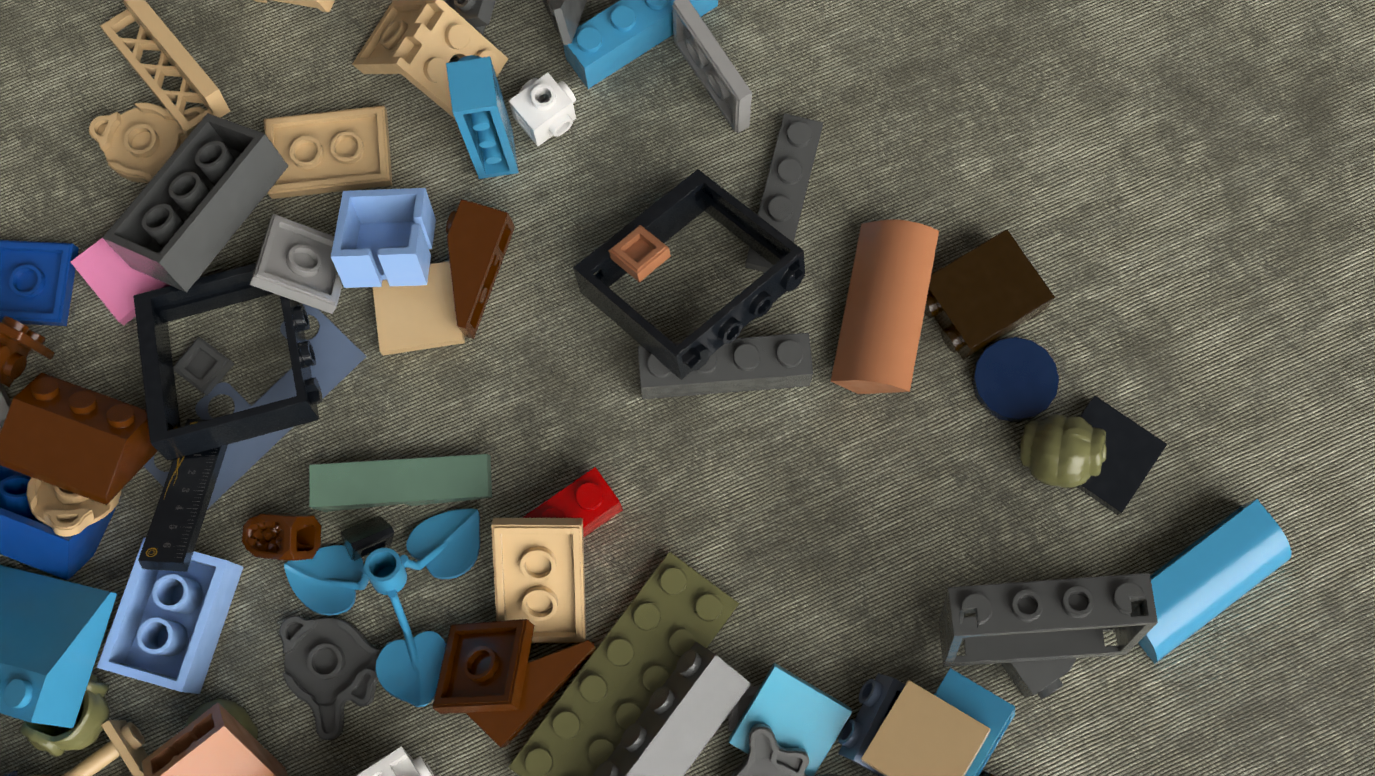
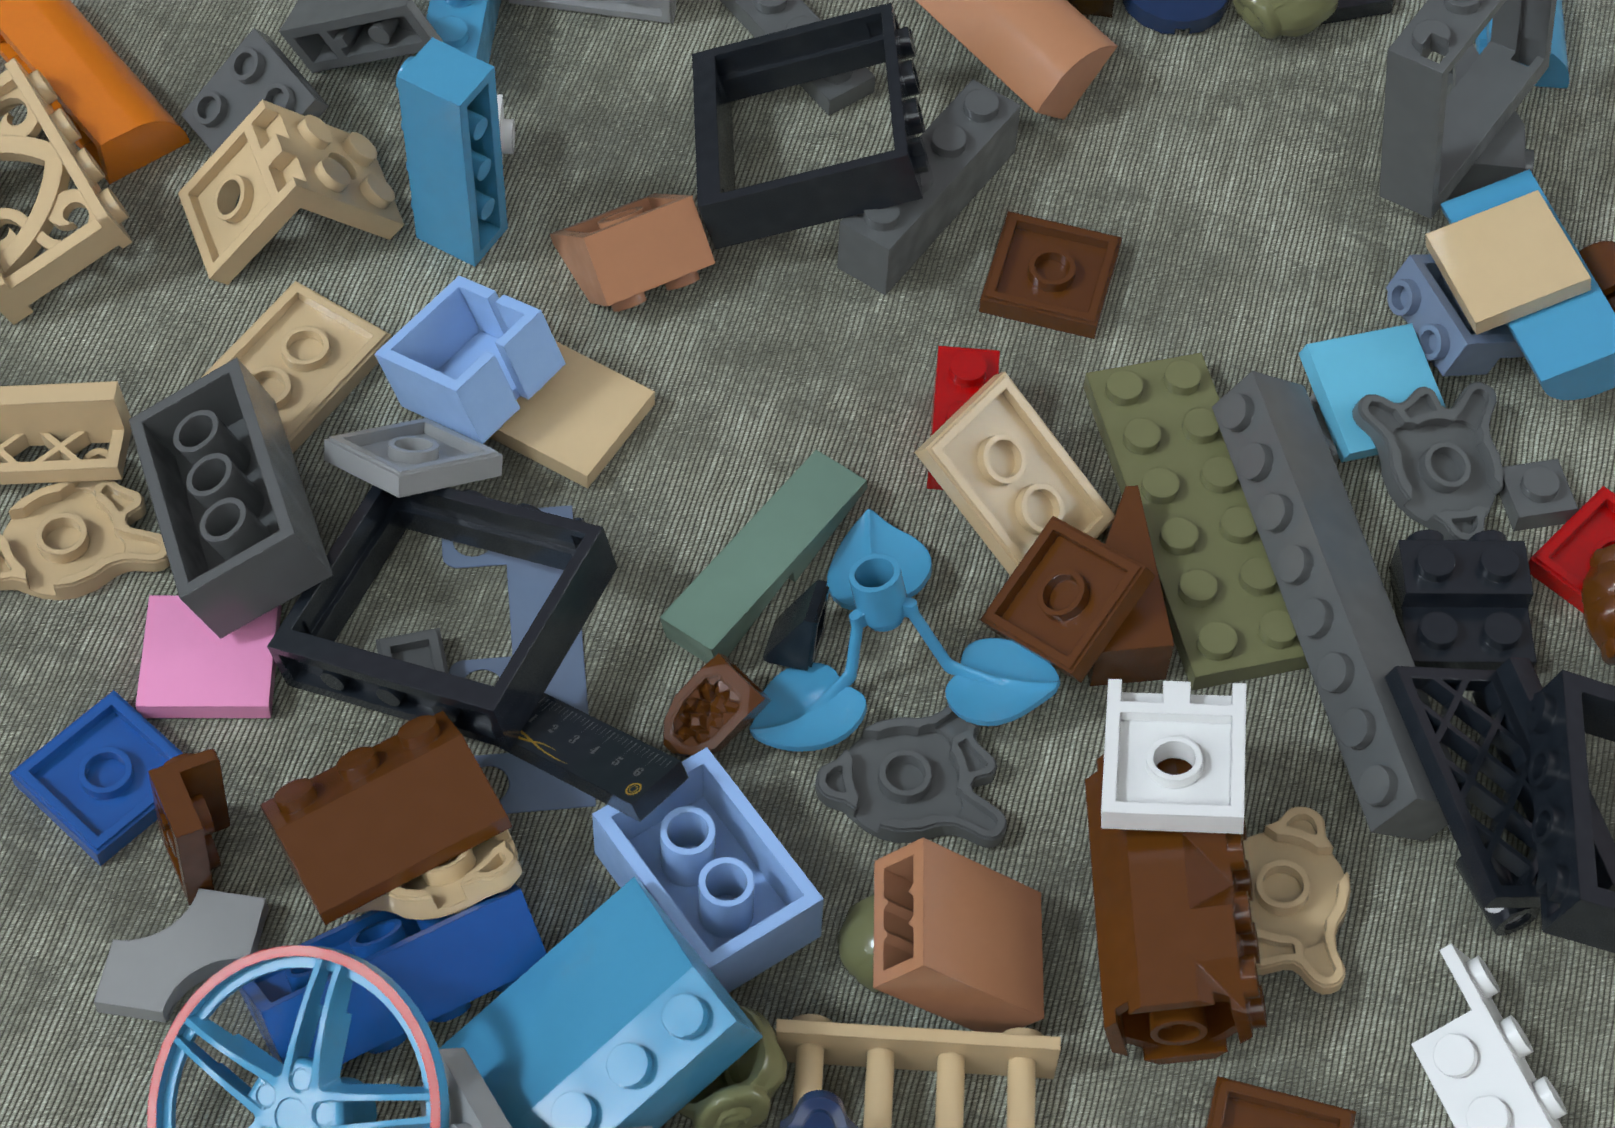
camera: 55 degrees left, 20 degrees down
reddish brown slope [446,199,515,339] -> none
nougat tile [609,225,671,283] -> none
none -> nougat slope [550,193,716,312]
none -> reddish brown tile [979,211,1122,339]

